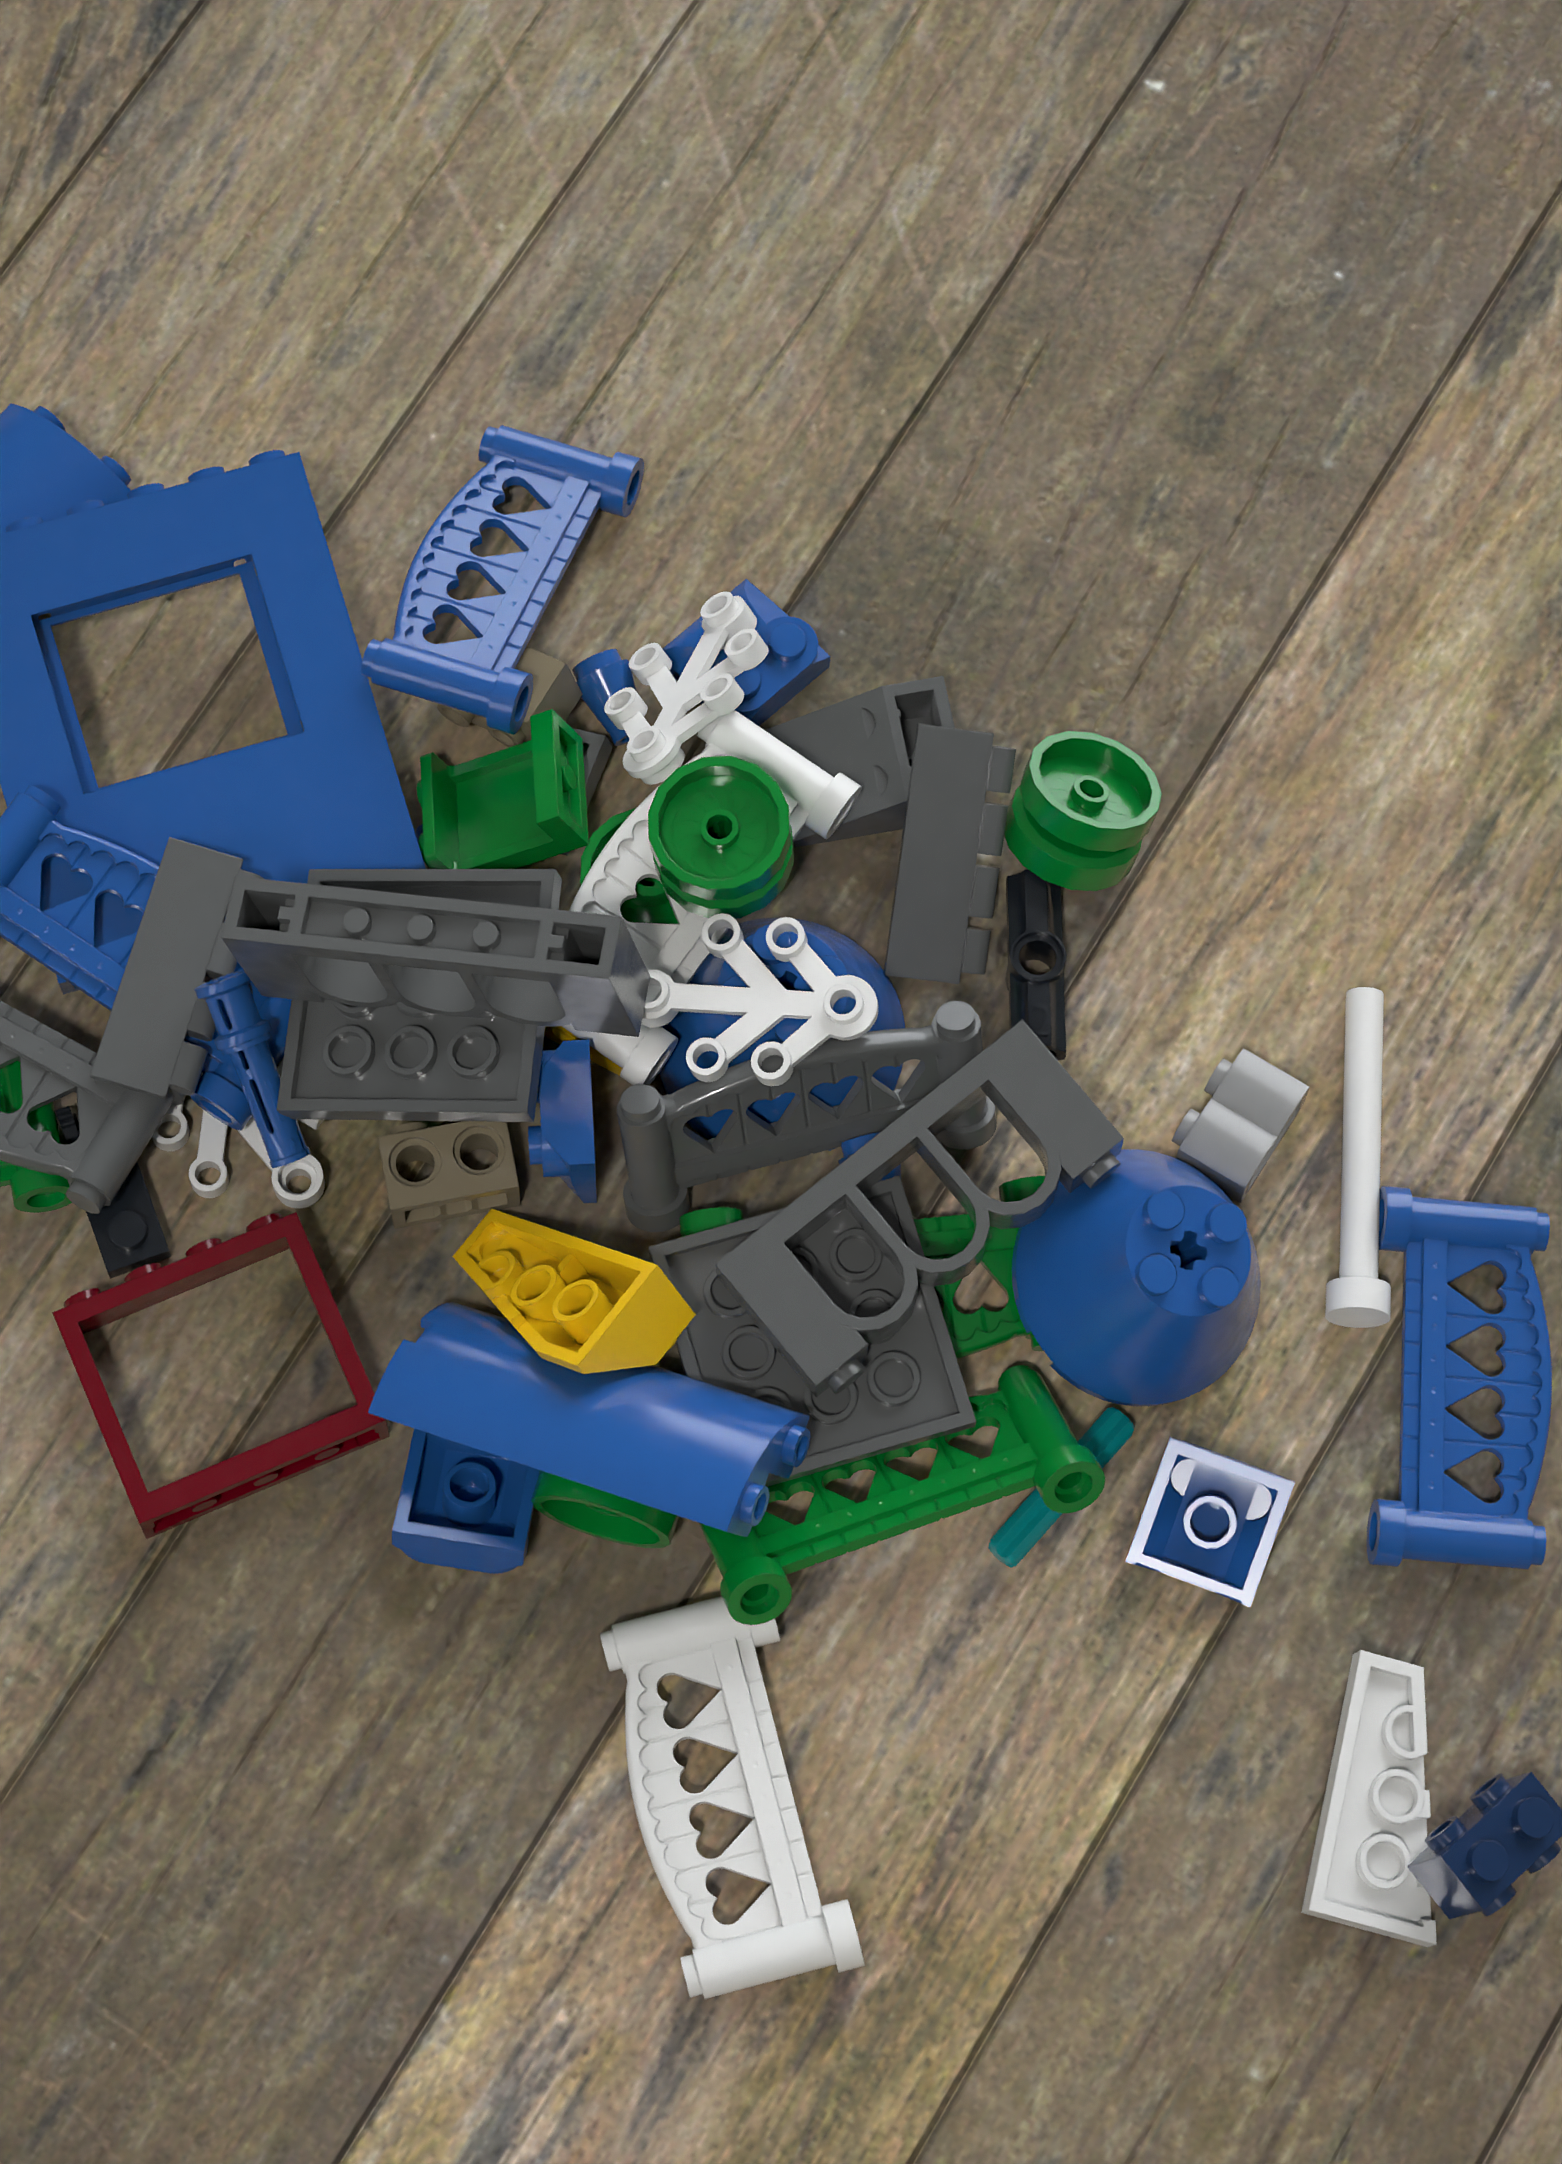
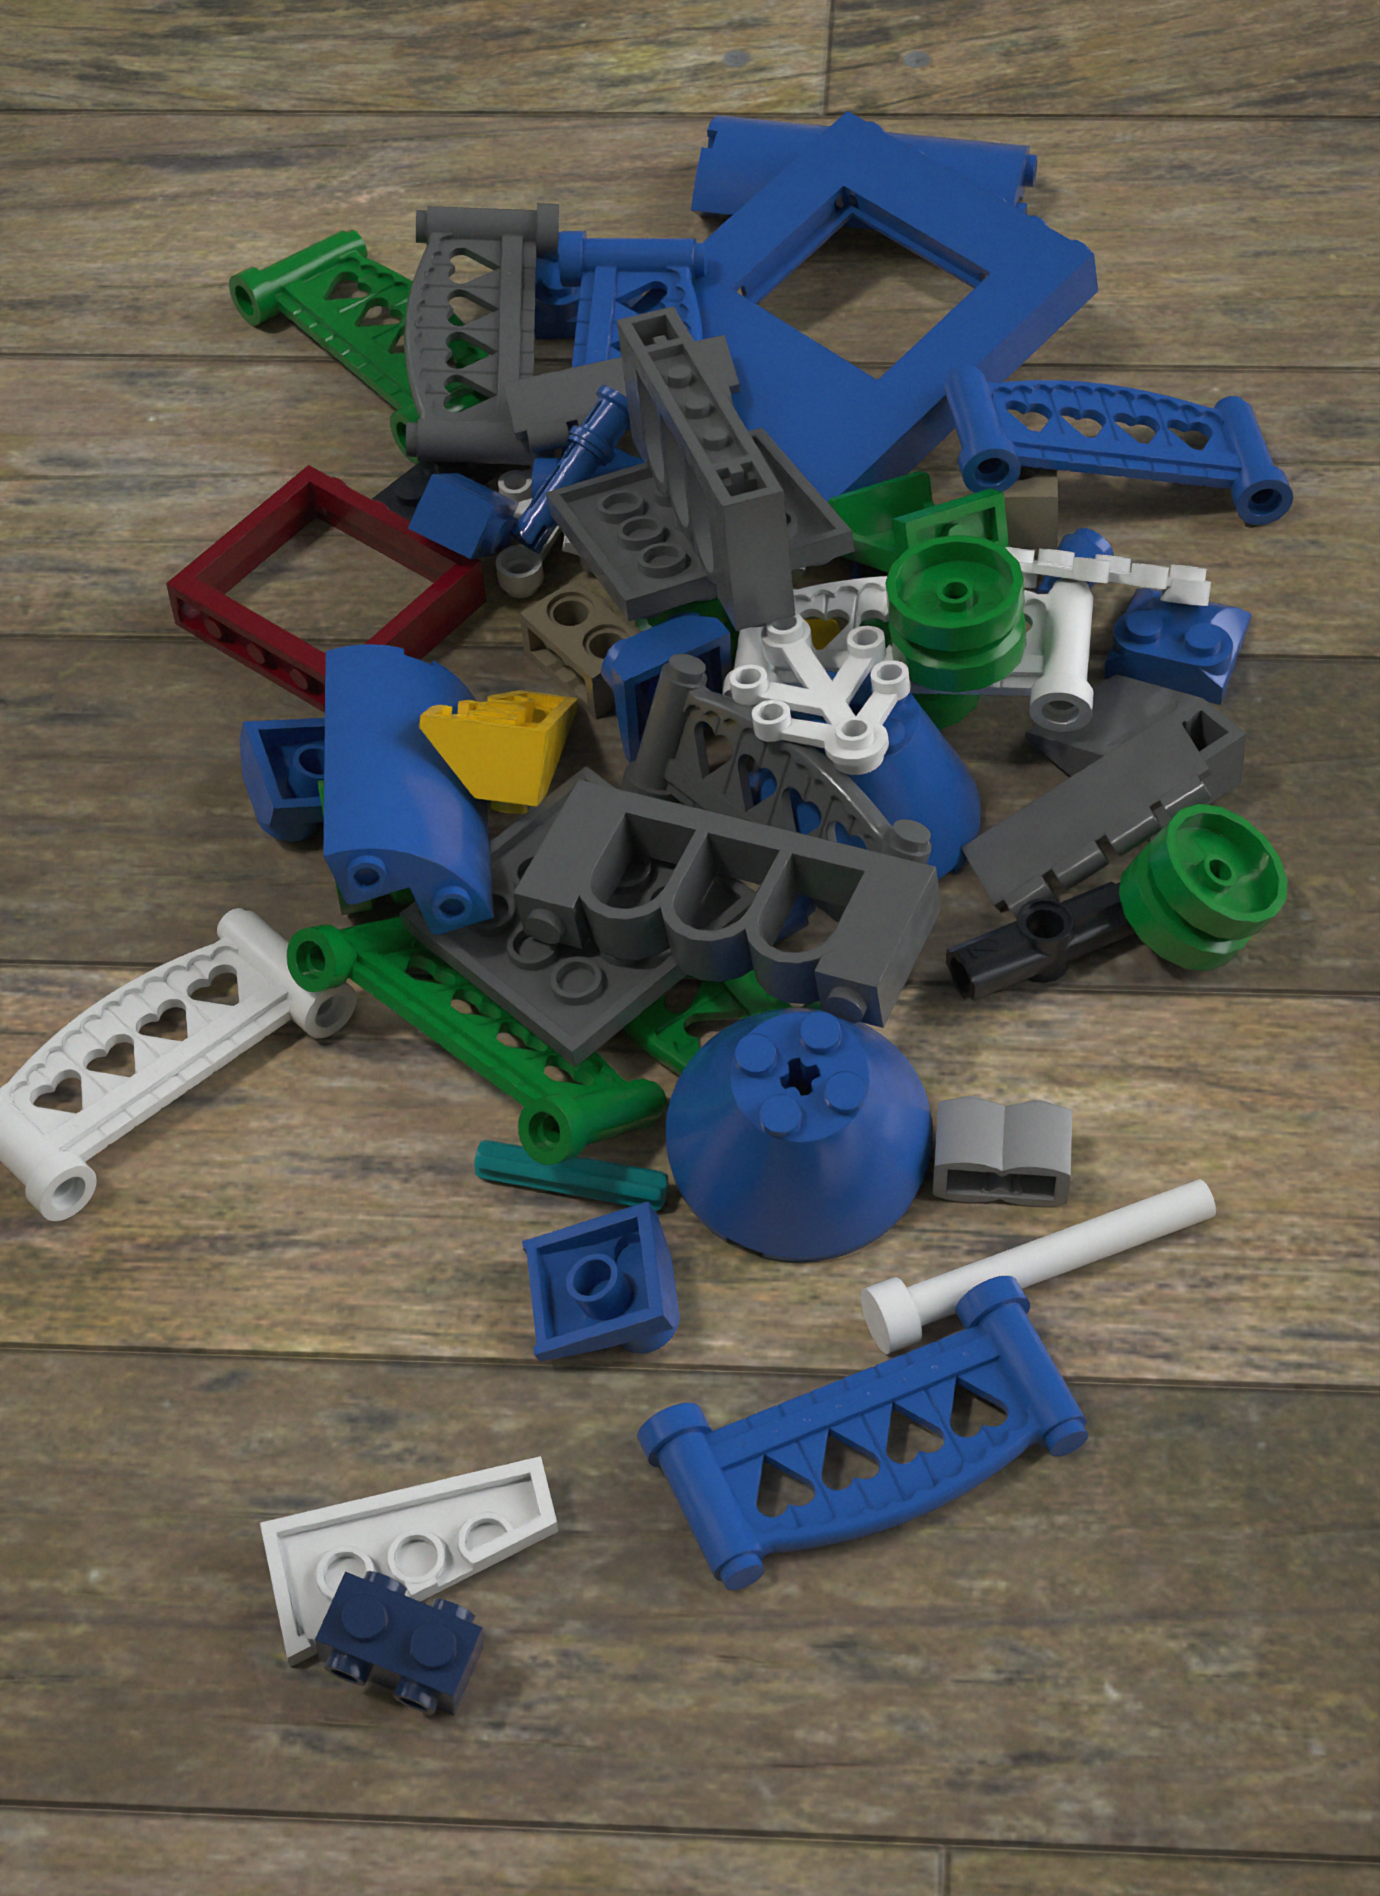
camera: 70 degrees right, 20 degrees down
none -> blue brick [408,473,519,559]

